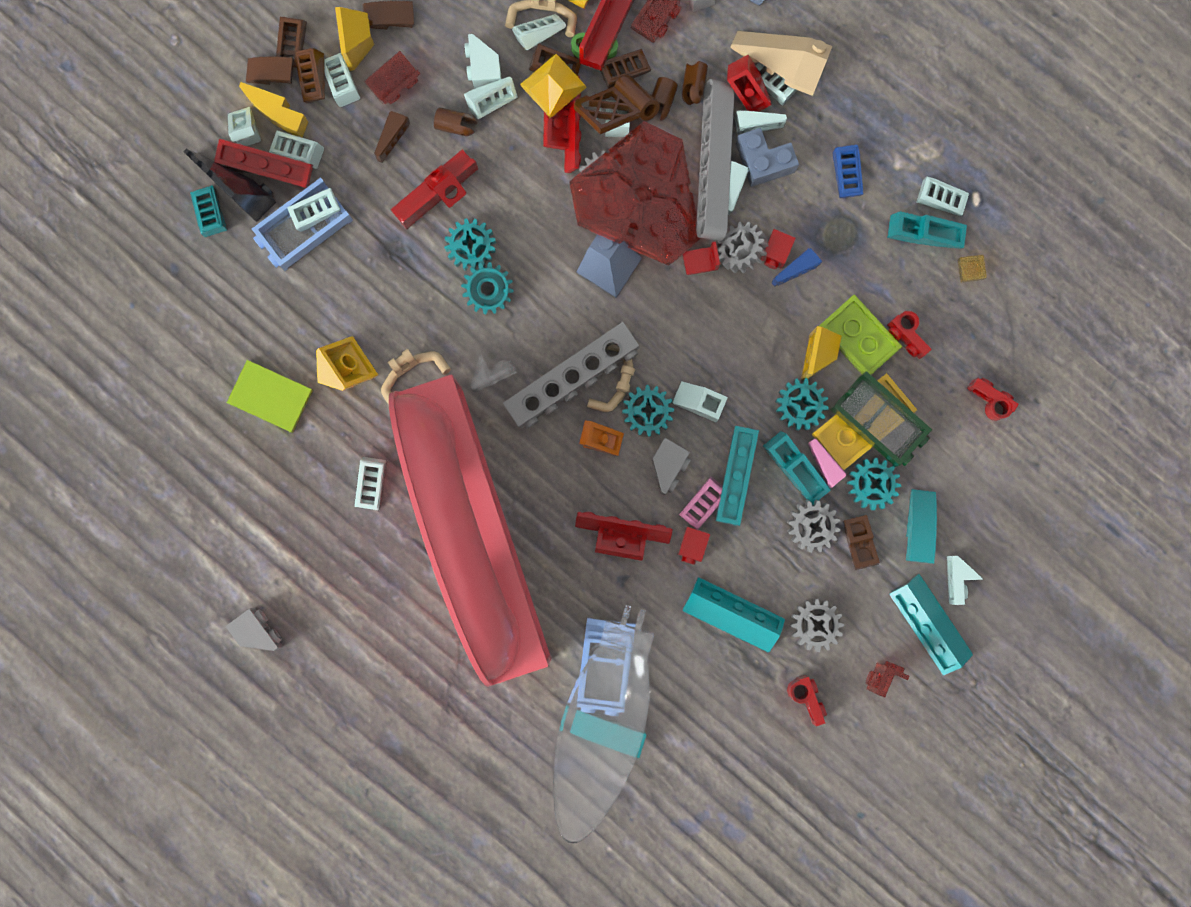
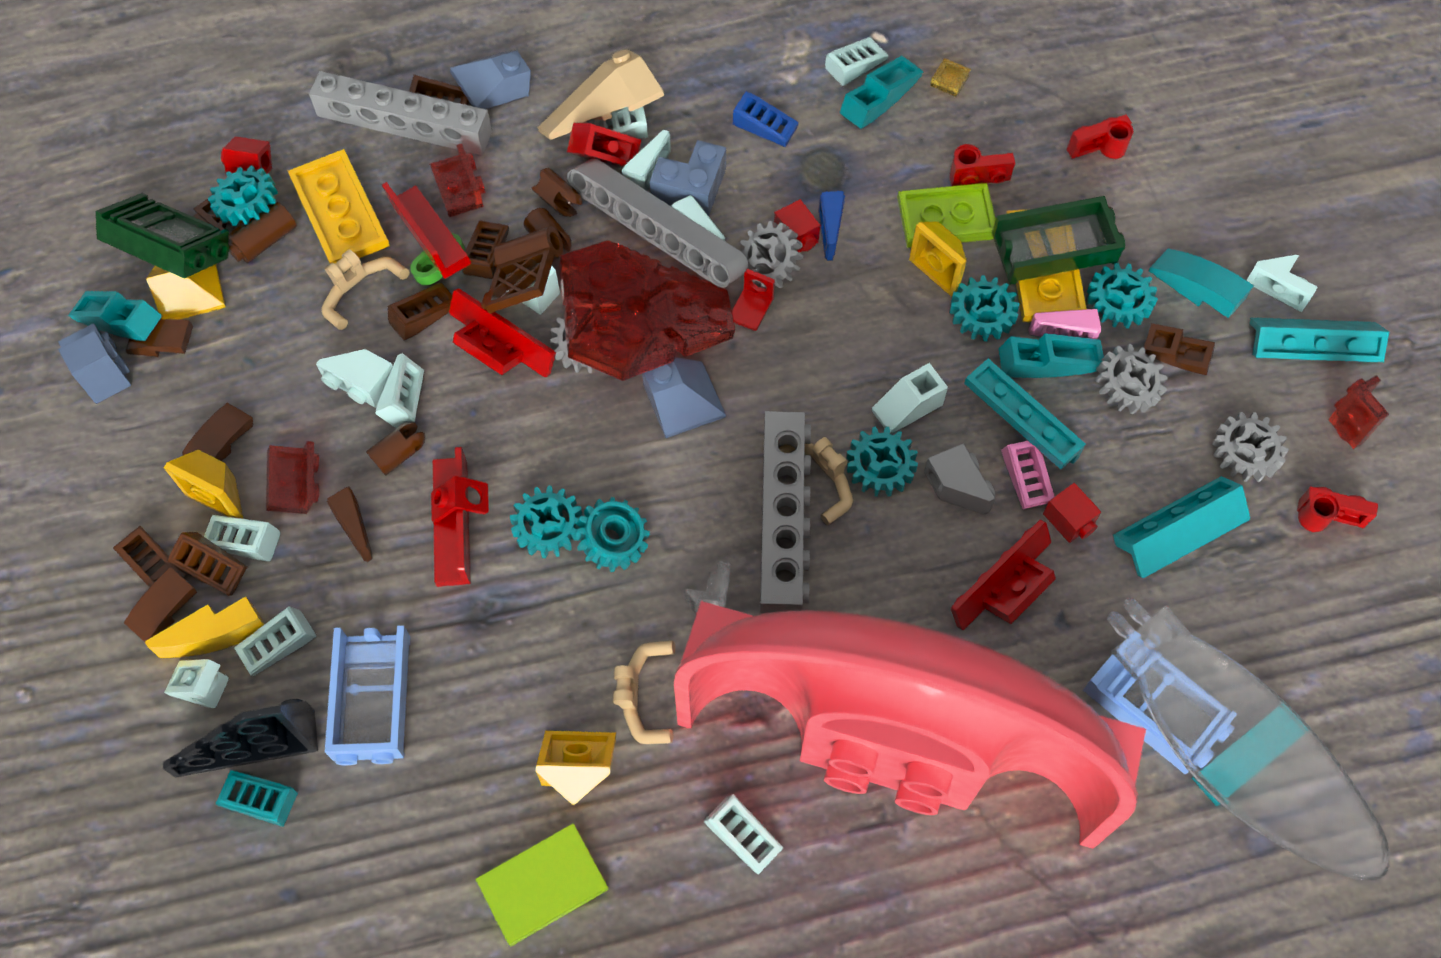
camera: 55 degrees left, 20 degrees down
red panel [214,139,313,188] -> none
light aqua slope [287,188,341,232] -> none
light aqua slope [512,14,566,51] -> none
yellow slope [520,54,587,118] -> none
orange slope [579,420,624,456] -> none

